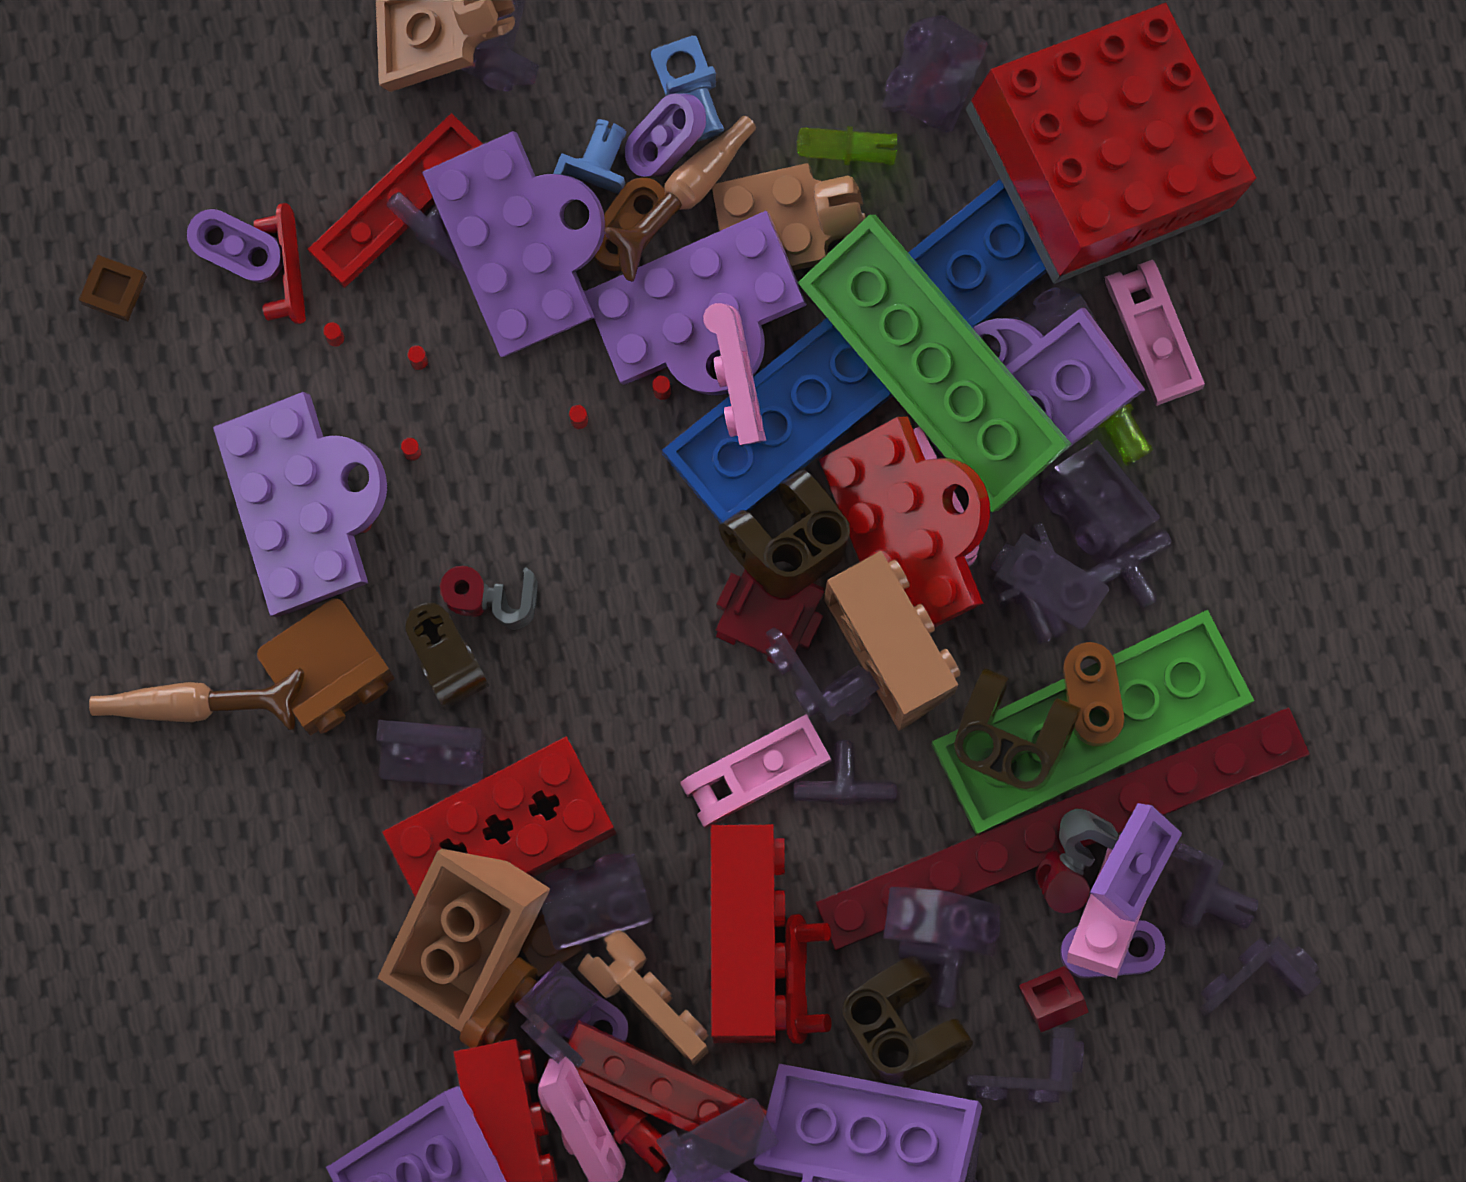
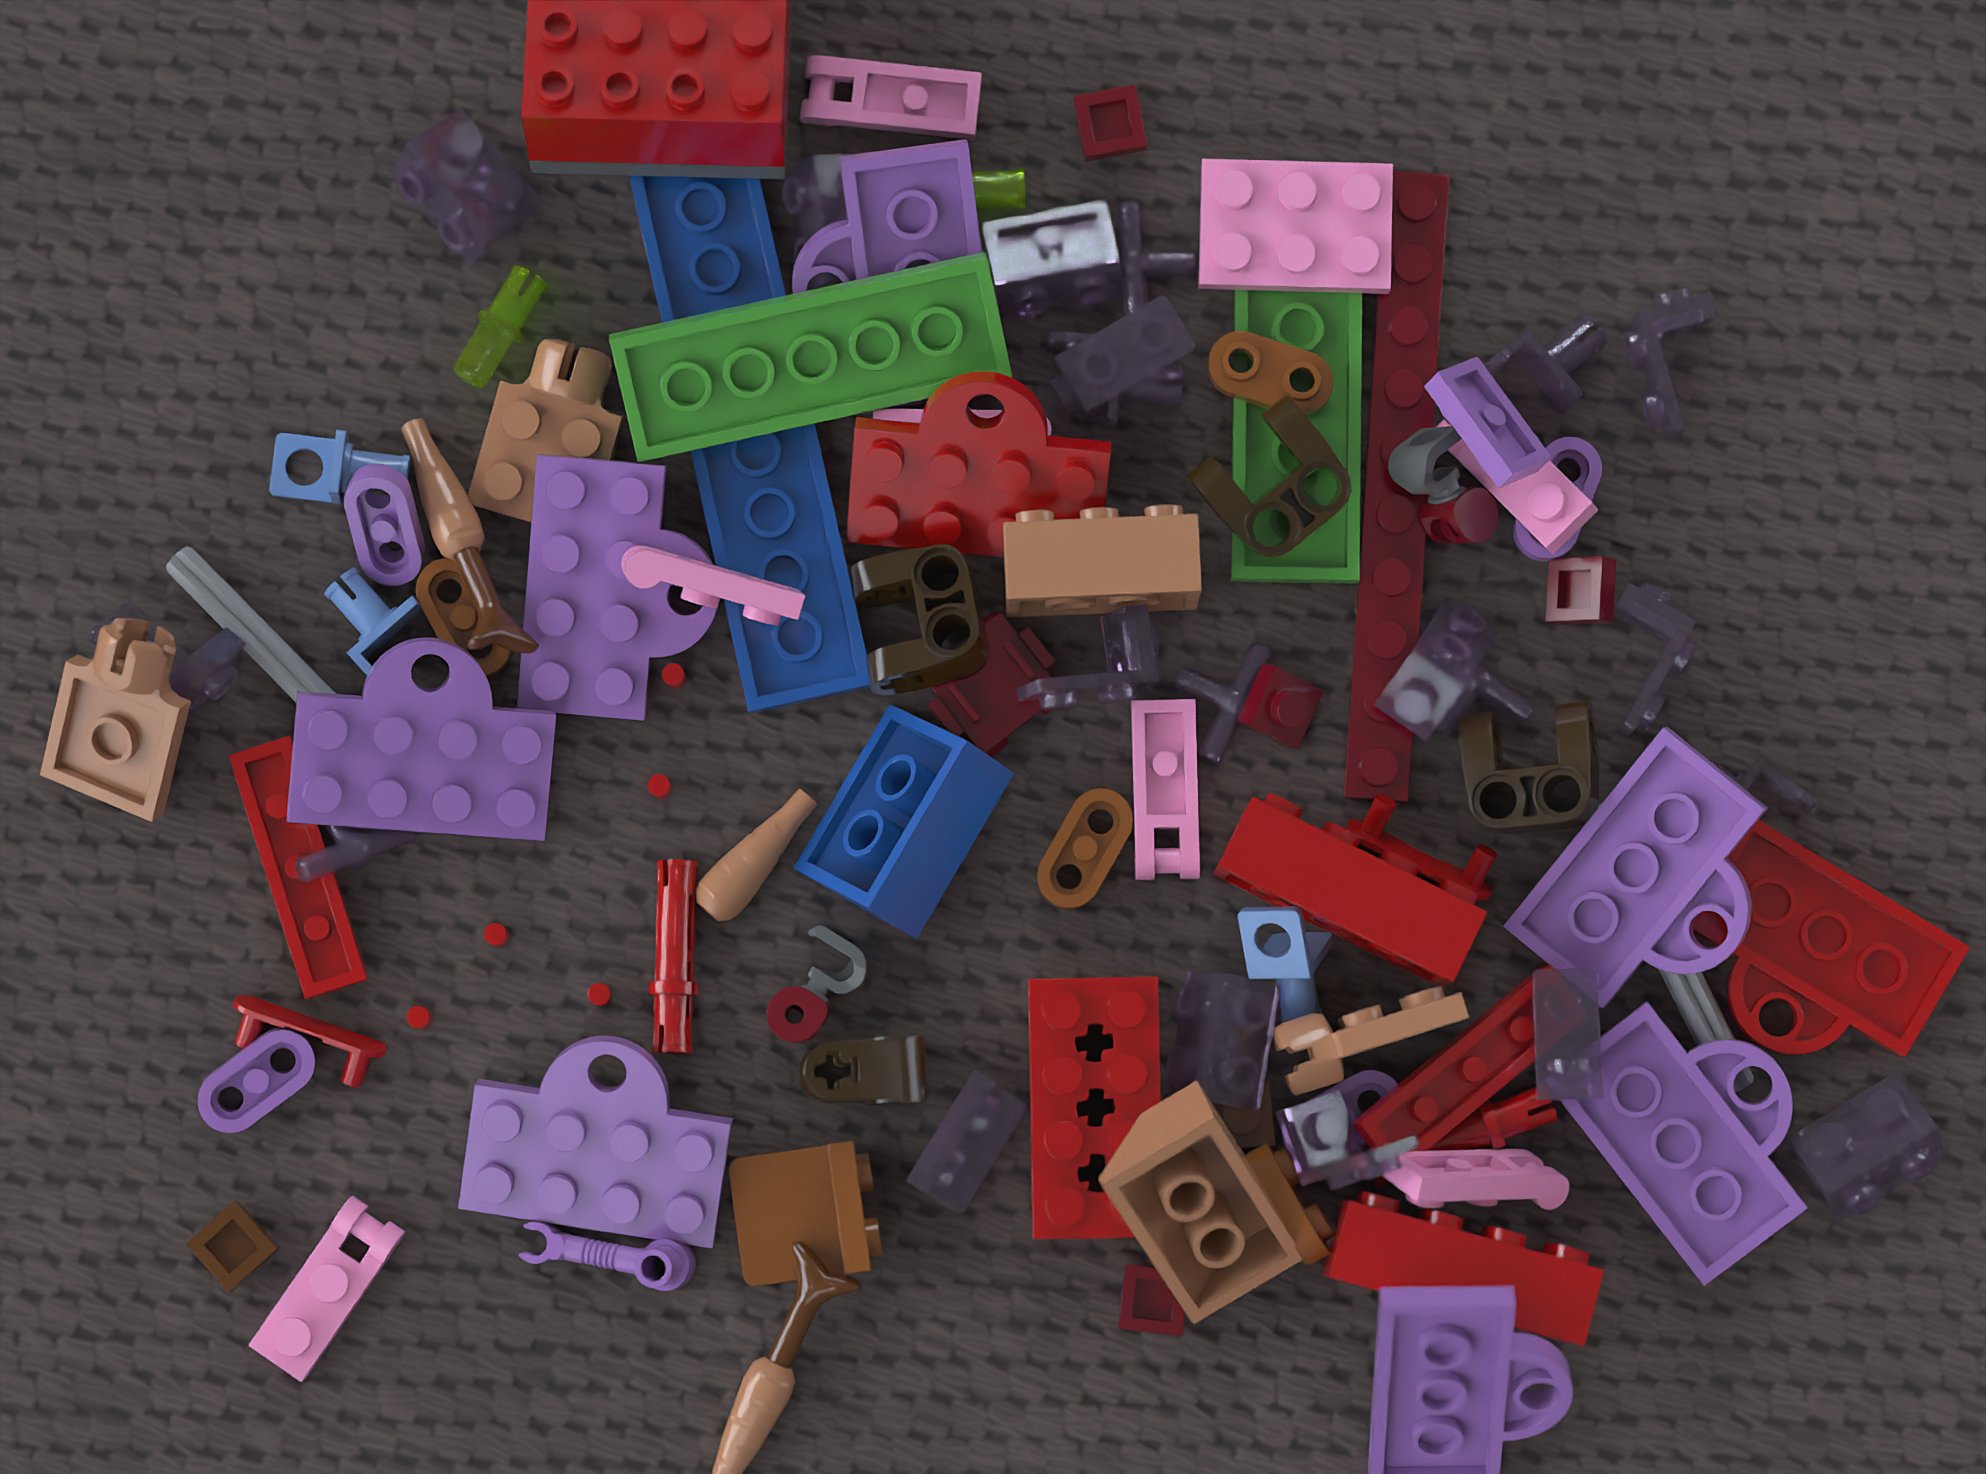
camera: 70 degrees left, 5 degrees up
none -> light grey axle [166,546,336,702]
none -> bright pink plate [248,1195,405,1382]
none -> medium lavender brick [518,1221,696,1291]
none -> red pin [648,859,700,1055]
none -> nougat piece [695,789,817,922]
none -> blue slope [793,704,1014,939]
none -> dark orange plate [1037,788,1133,909]
none -> dark red plate [1073,84,1147,162]
none -> dark red plate [1117,1264,1185,1336]
none -> bright pink plate [1198,159,1393,294]
none -> dark red plate [1237,663,1323,750]
none -> medium blue bracket [1238,906,1334,1023]

